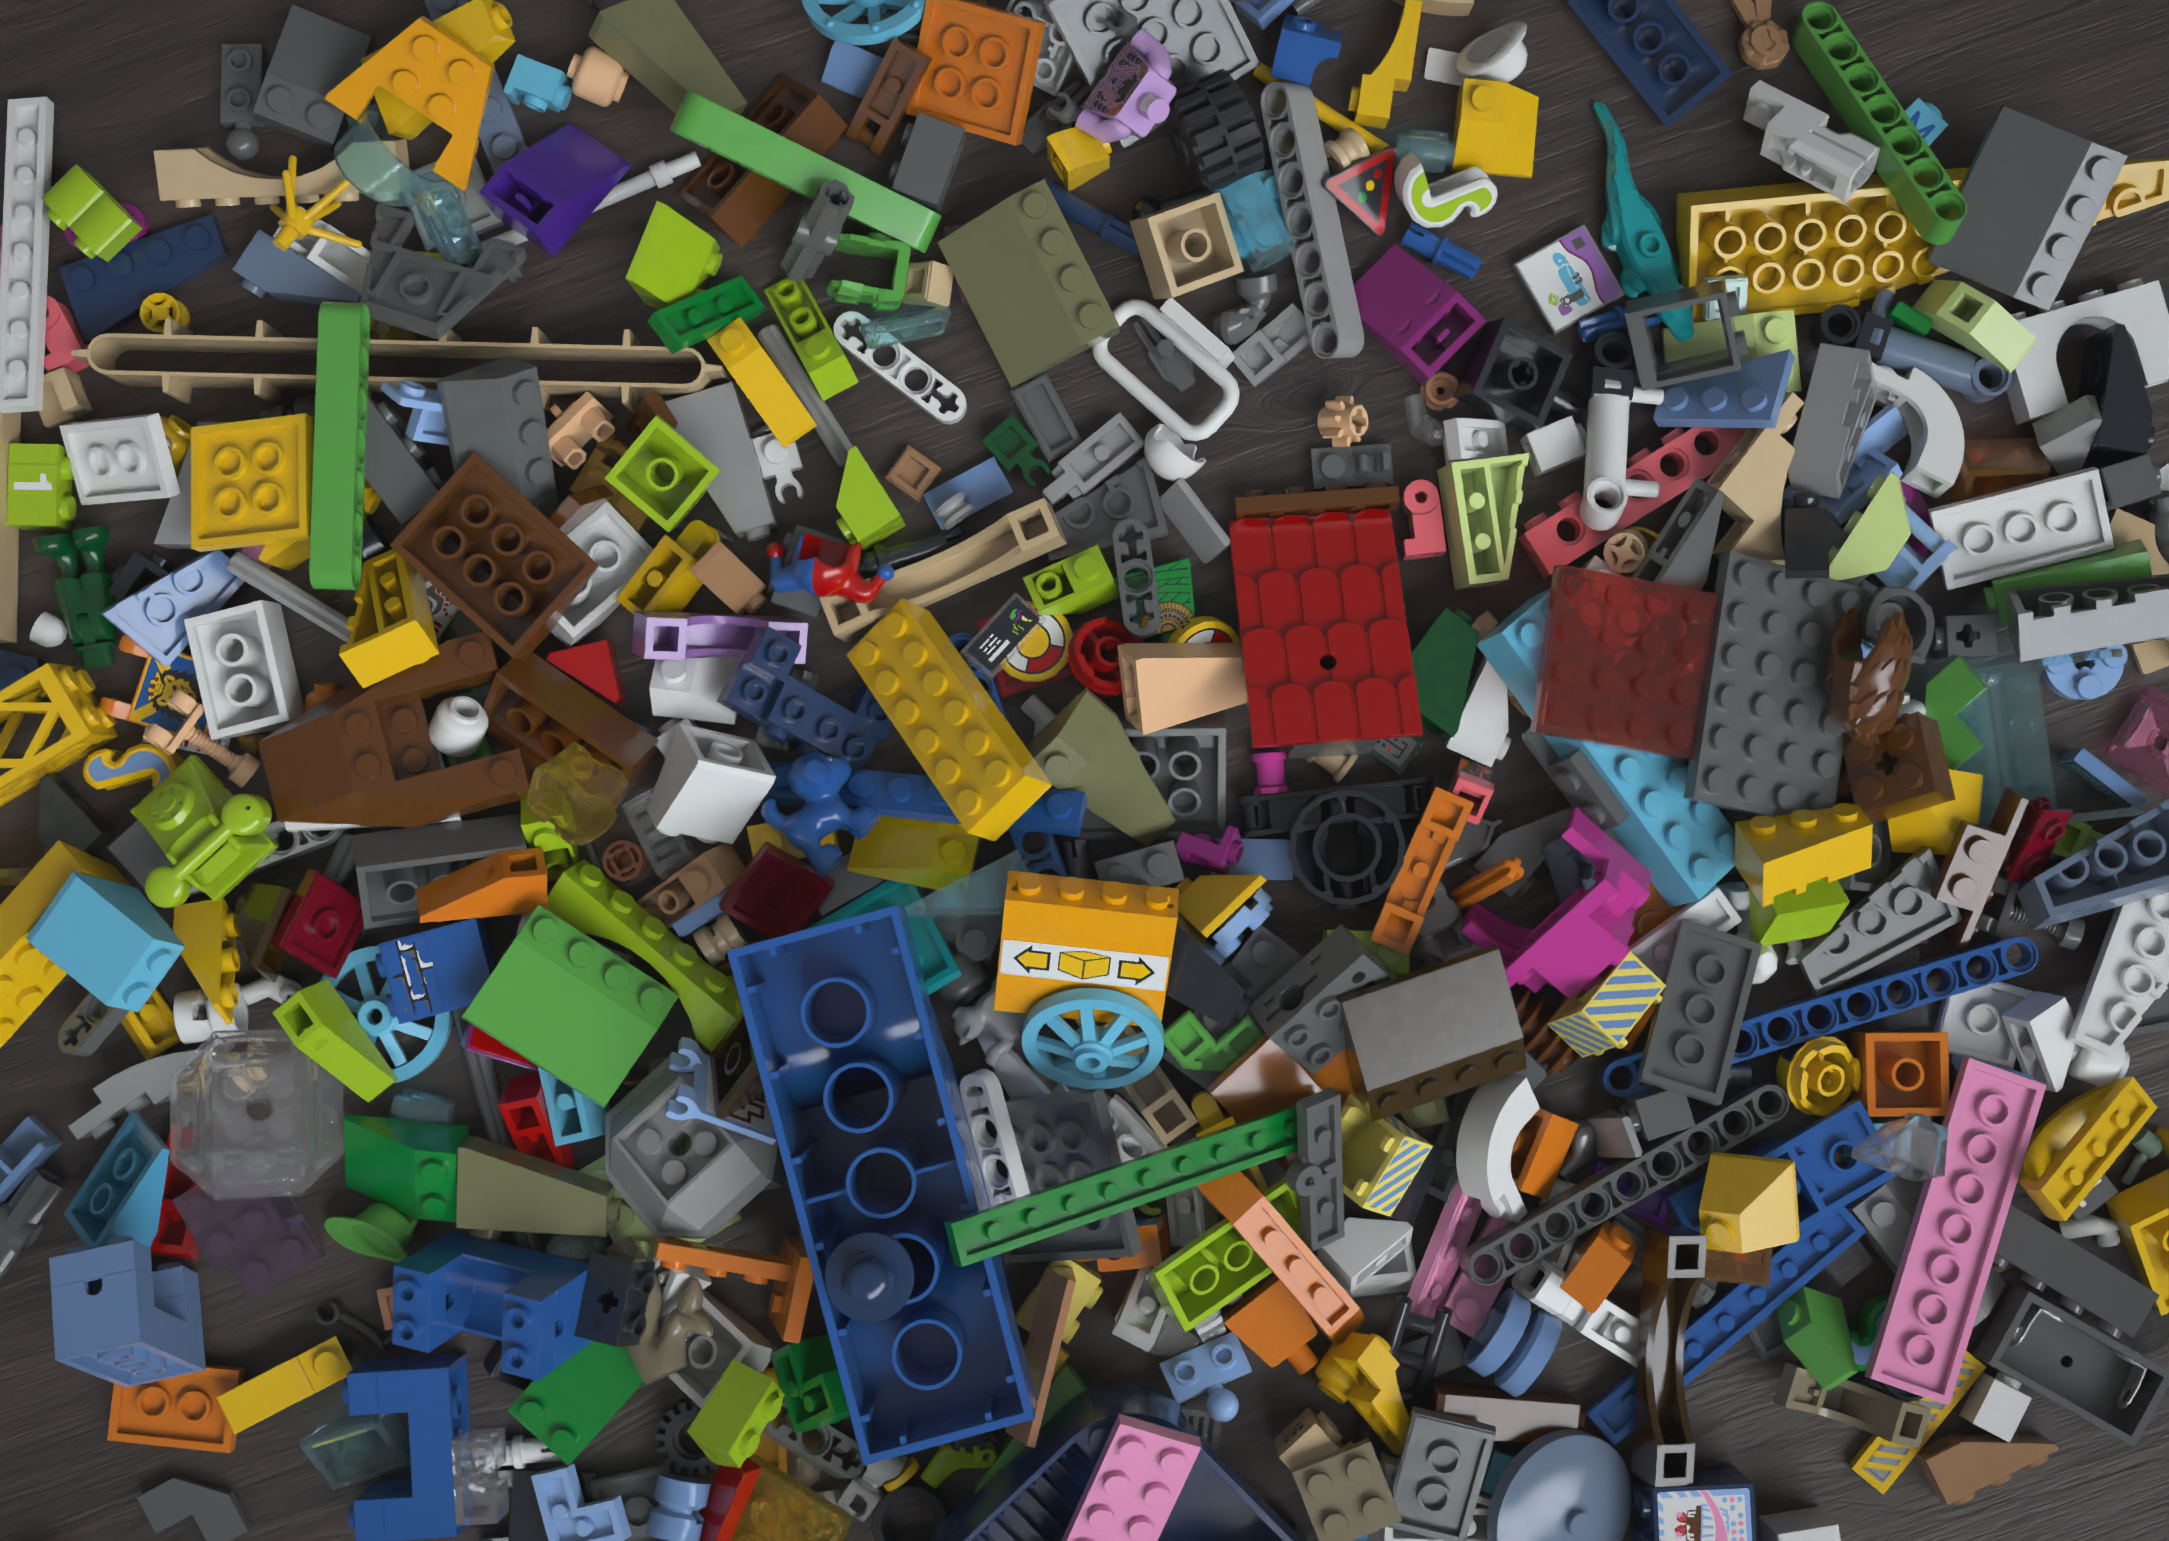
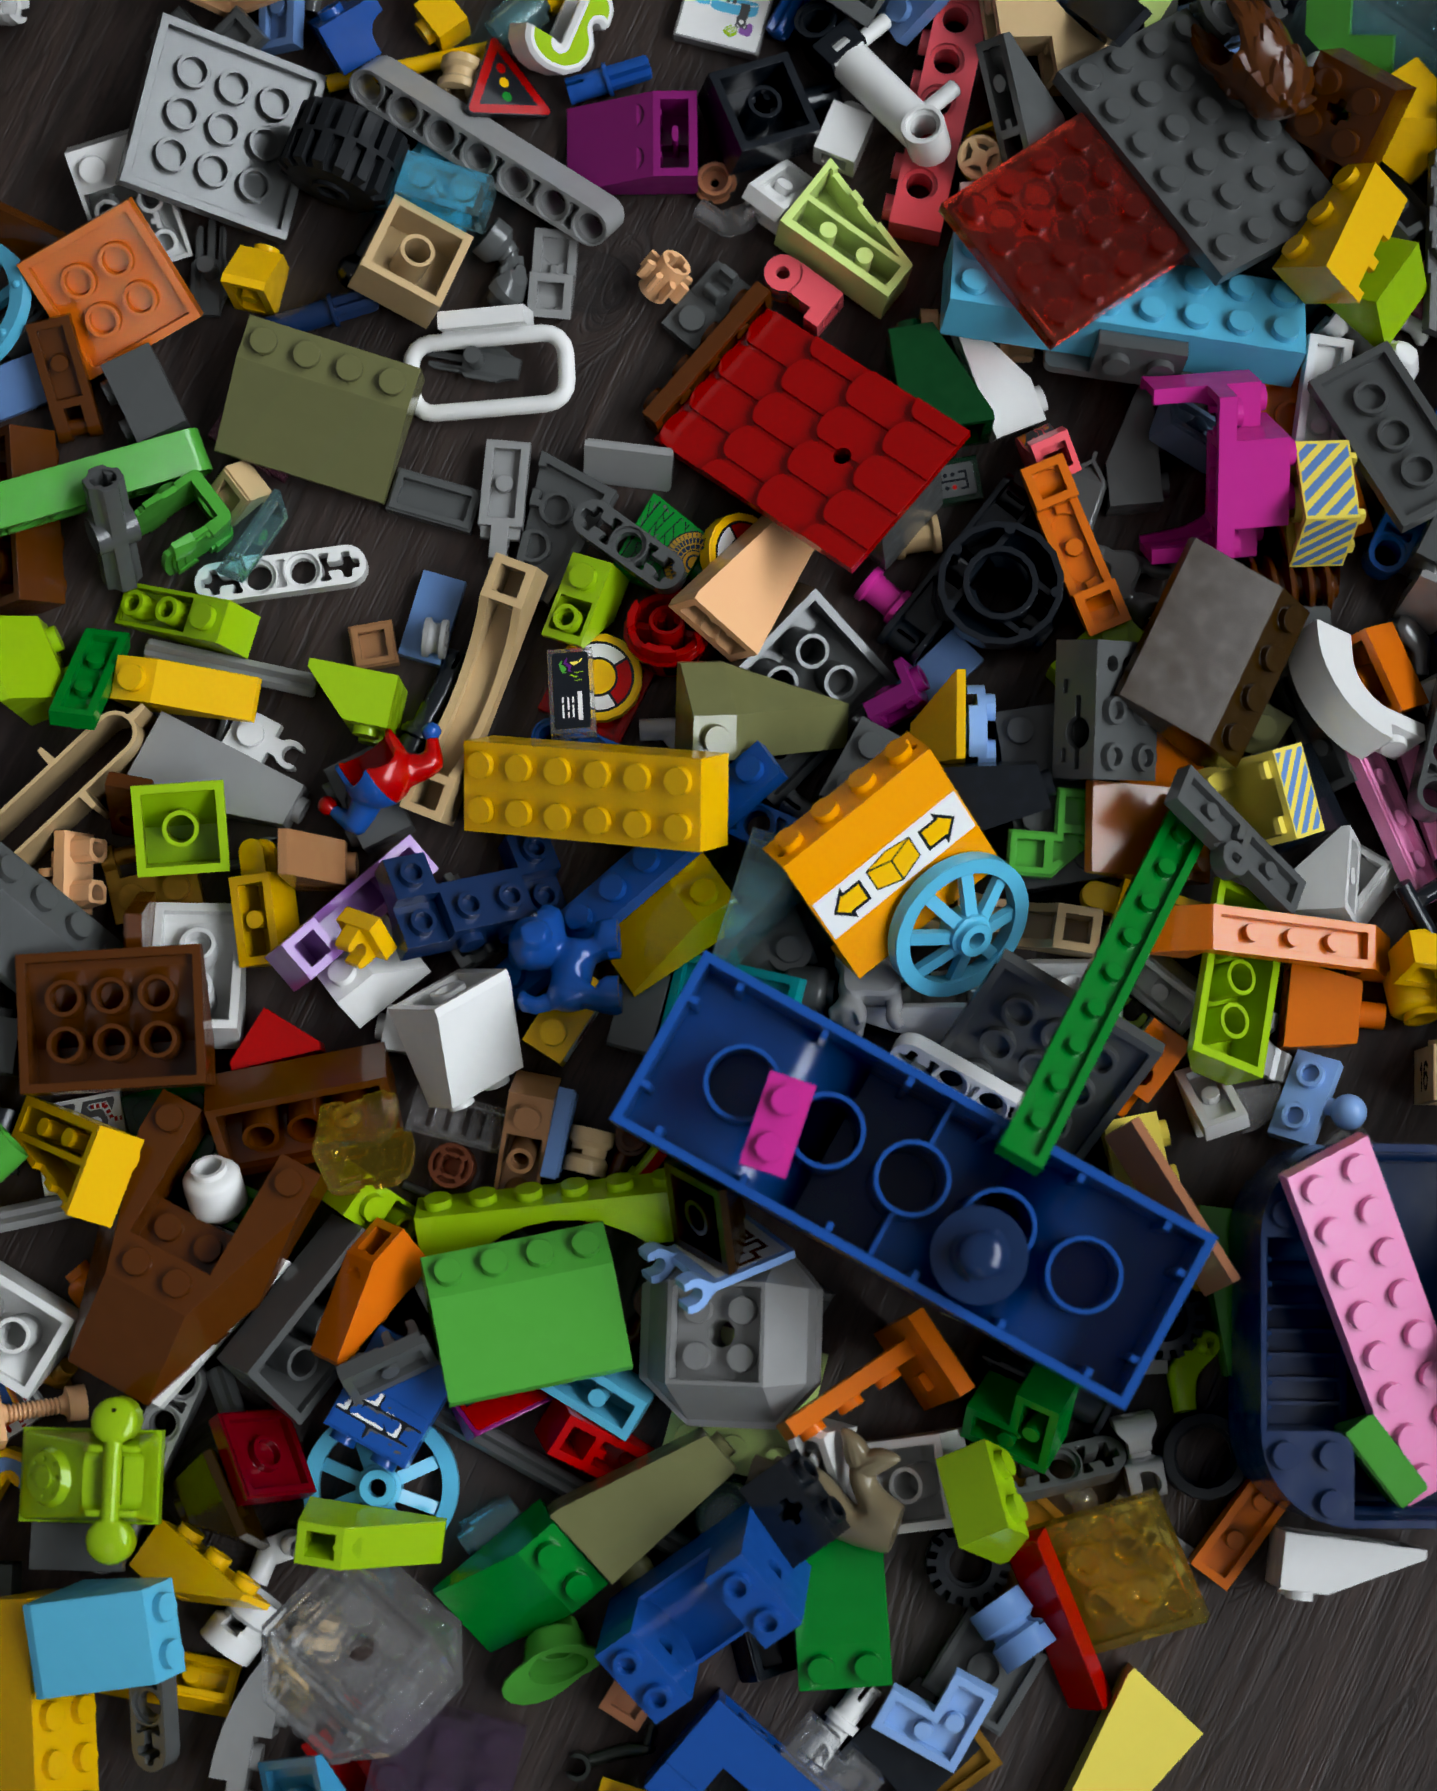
camera: 40 degrees left, 5 degrees down
dark red tile [719,841,835,938] -> none
yellow piece [882,1457,919,1492] -> none
dark green plate [982,414,1050,488] -> none
lavender torso [1048,7,1177,143] -> none
white hair [1144,423,1206,482] -> none
orange axle [1450,857,1525,909] -> none
none -> yellow tile [335,906,398,969]
none -> dark grey plate [335,1319,439,1404]
none -> dark pink plate [739,1070,817,1179]

